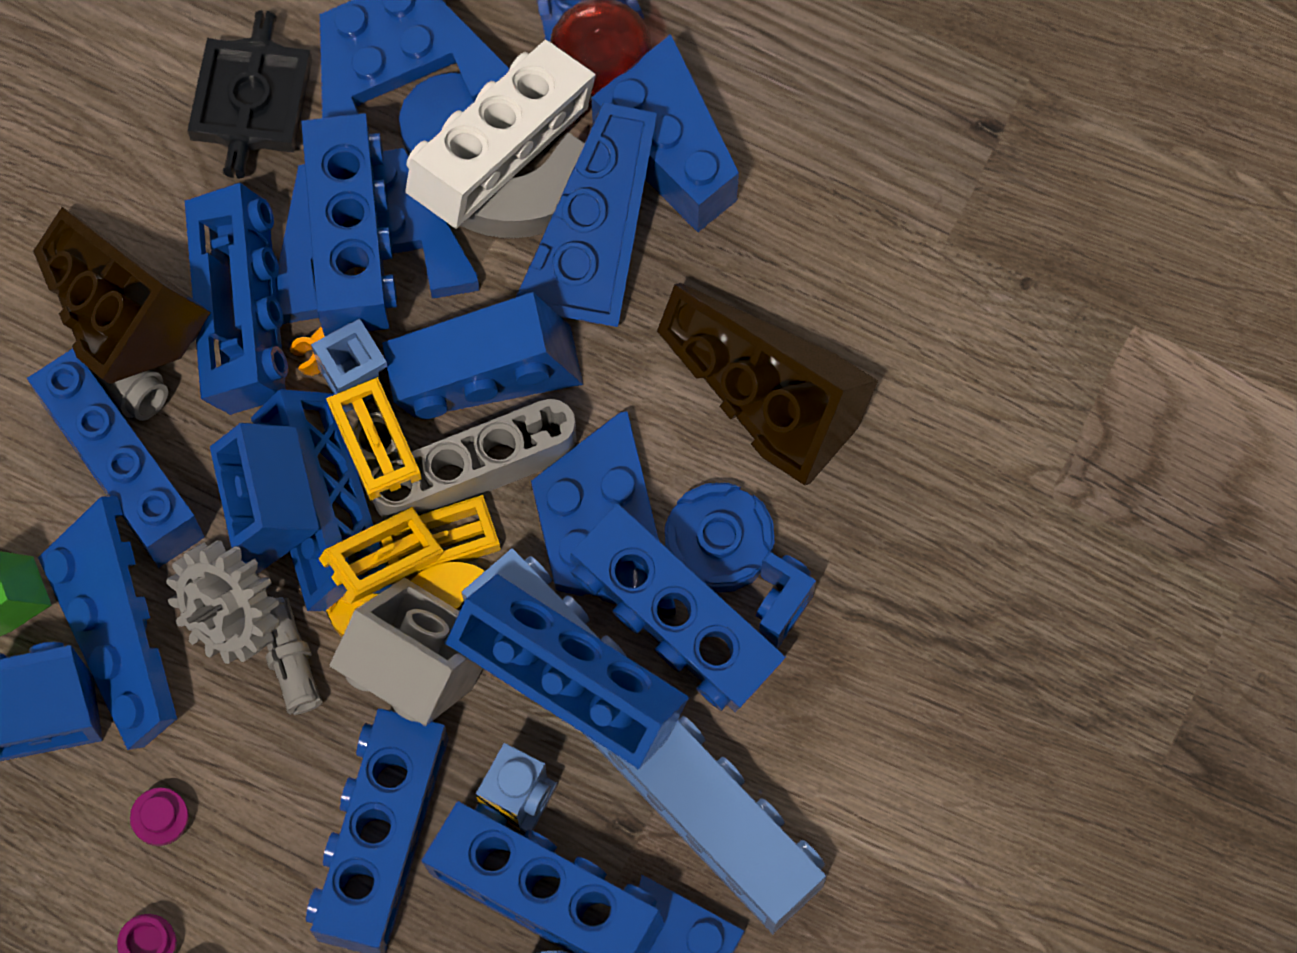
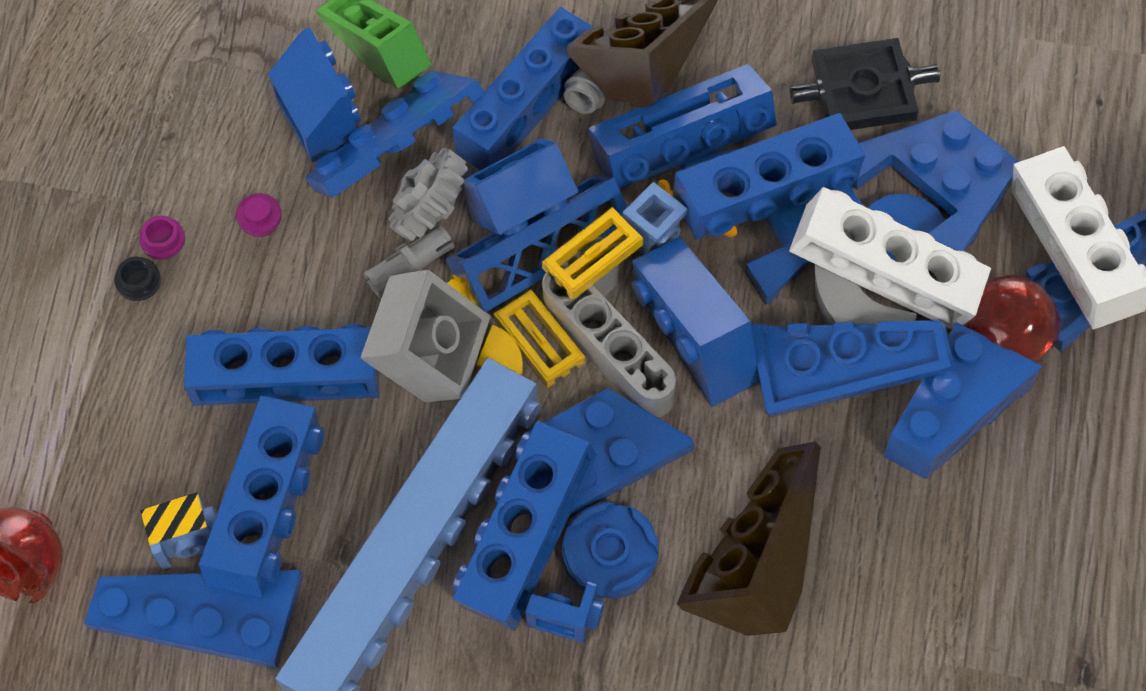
camera: 75 degrees right, 5 degrees down
yellow tile [319,507,444,604] -> none
blue brick [445,574,689,769] -> none
medium blue brick [476,743,558,833] -> none

